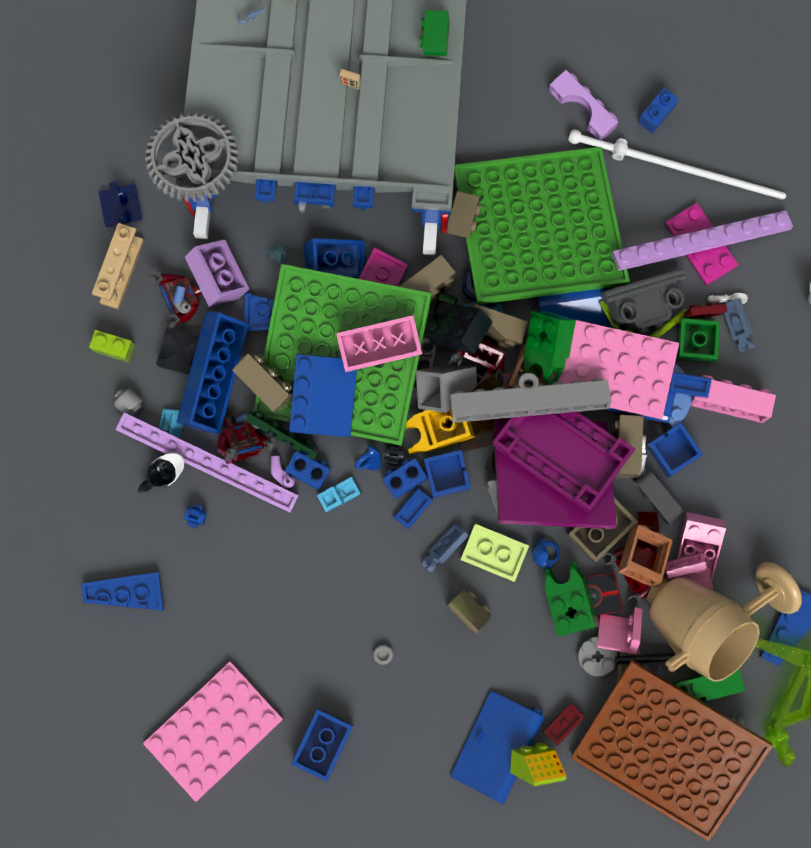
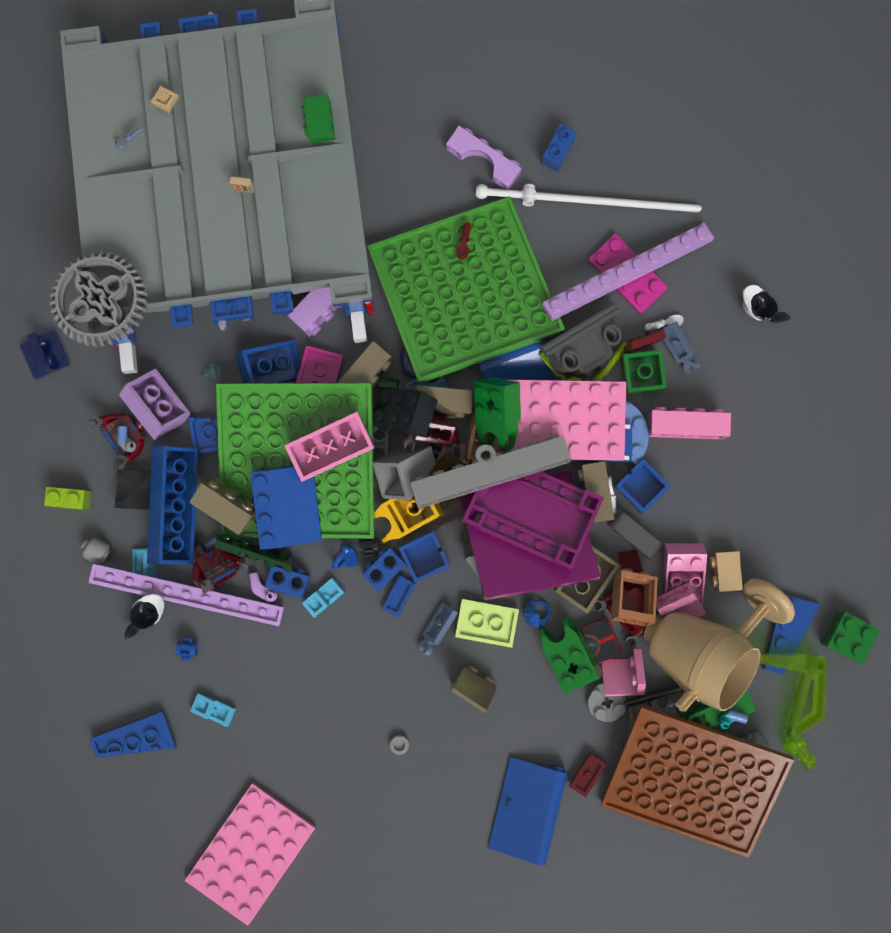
camera: 10 degrees left, 5 degrees up
tan fence [92,223,144,310] -> none
blue brick [291,708,354,781] -> none
dark tan brick [447,191,482,238] -> none
slope [510,743,567,786] -> none
blue tile [669,372,712,399] -> none
none -> medium azure slope [190,693,236,727]
none -> lavender brick [288,287,343,338]
none -> dark red piece [457,222,472,260]
none -> tan brick [710,551,743,592]
none -> arm [718,710,748,729]

